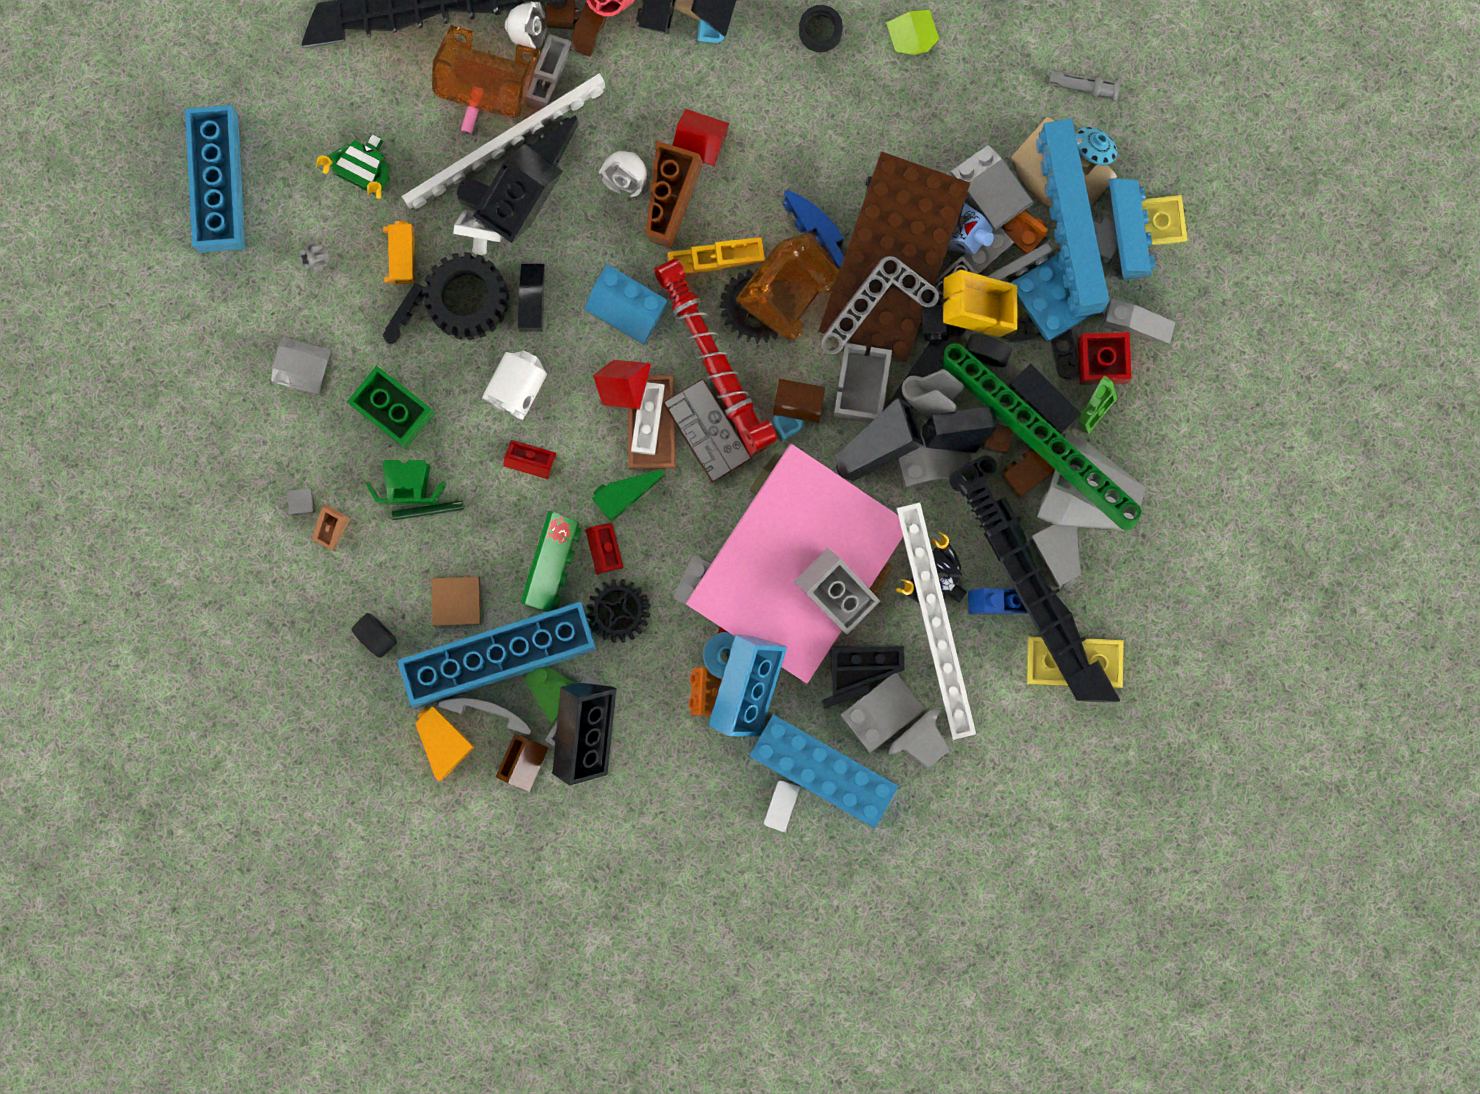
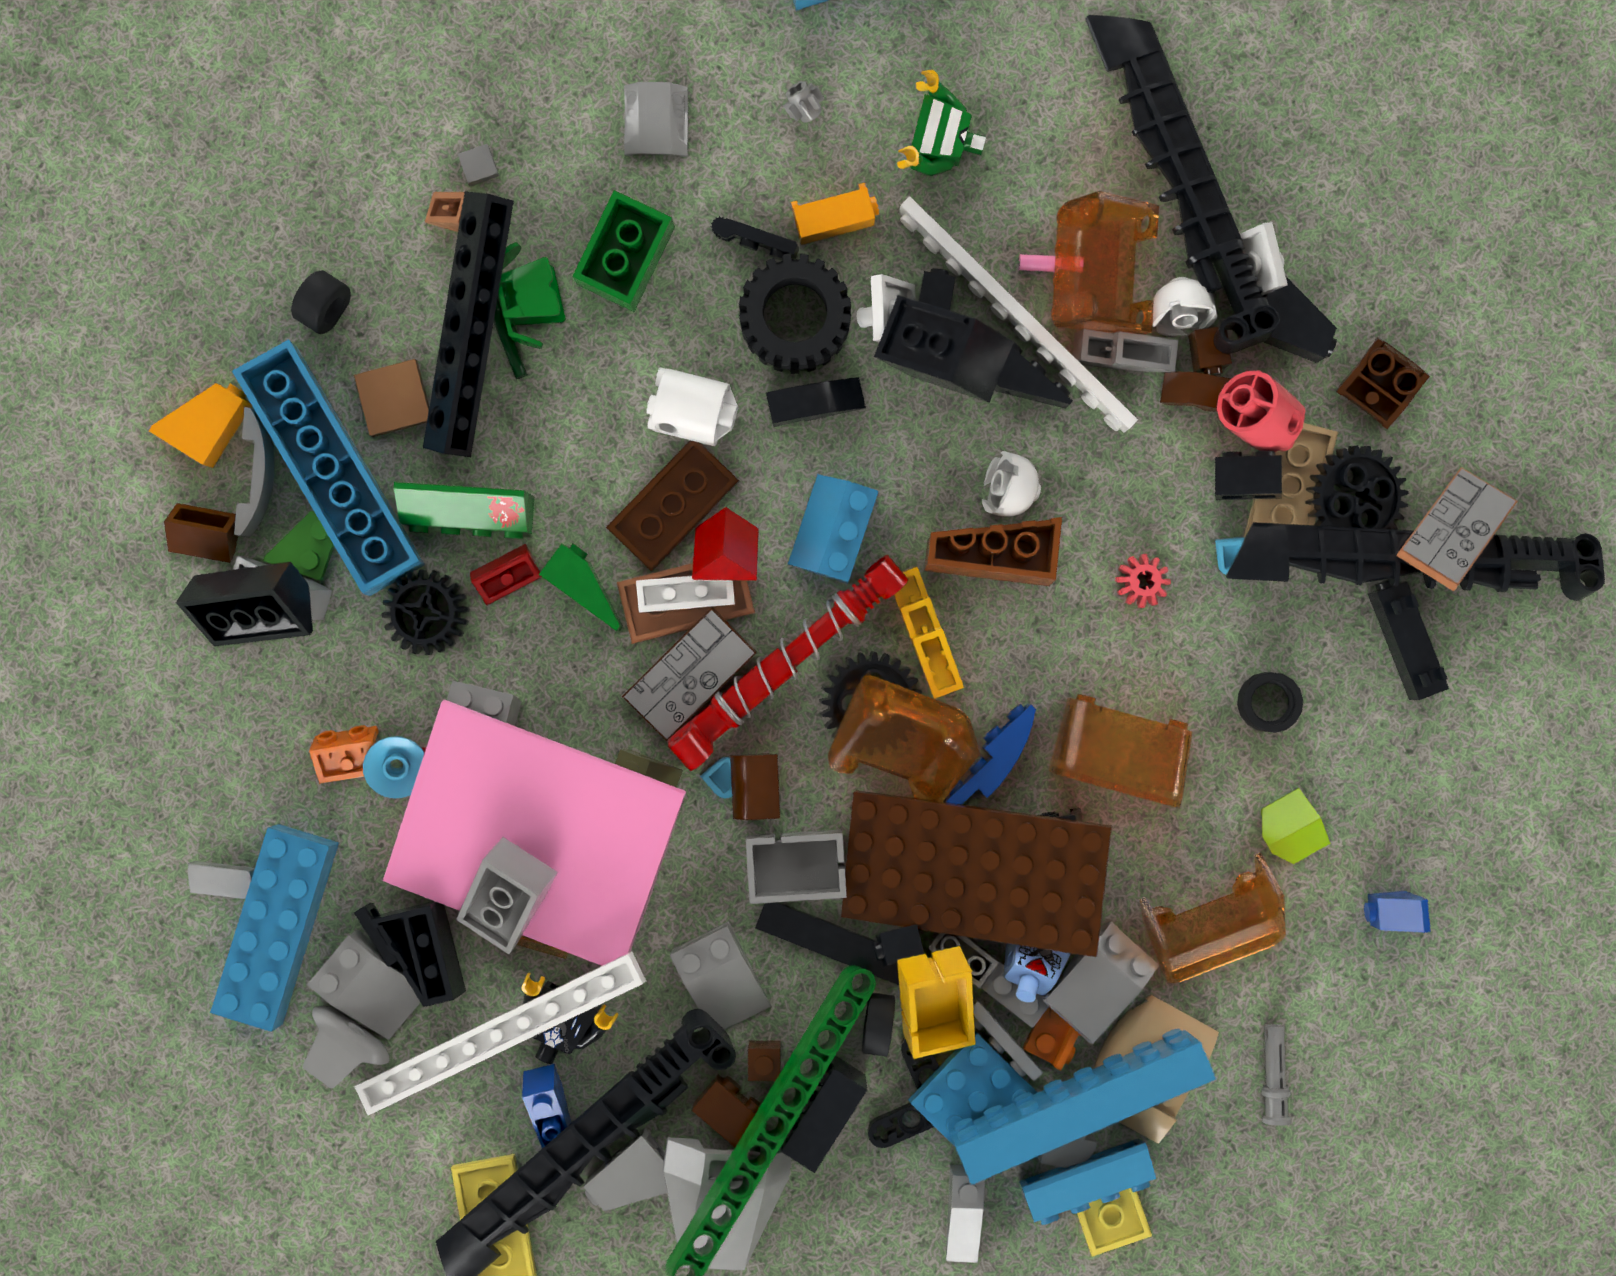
camera: 80 degrees right, 5 degrees up
red slope [503,440,556,479] -> none
red slope [672,109,730,167] -> none
dark azure slope [708,635,787,737] -> none
light grey beam [821,256,939,354] -> none
black slope [835,398,924,481] -> none
light grey piece [902,370,964,419] -> none
black slope [922,407,998,453] -> none
medium azure dish [1076,127,1117,166] -> none
red brick [1078,332,1132,385] -> none
bright green wing [1078,376,1118,434] -> none
none -> black brick [423,191,514,458]
none -> reddish brown tile [606,440,739,572]
none -> clear orange windscreen [1048,694,1193,808]
none -> coral gear [1115,554,1171,608]
none -> clear orange windscreen [1139,852,1286,983]

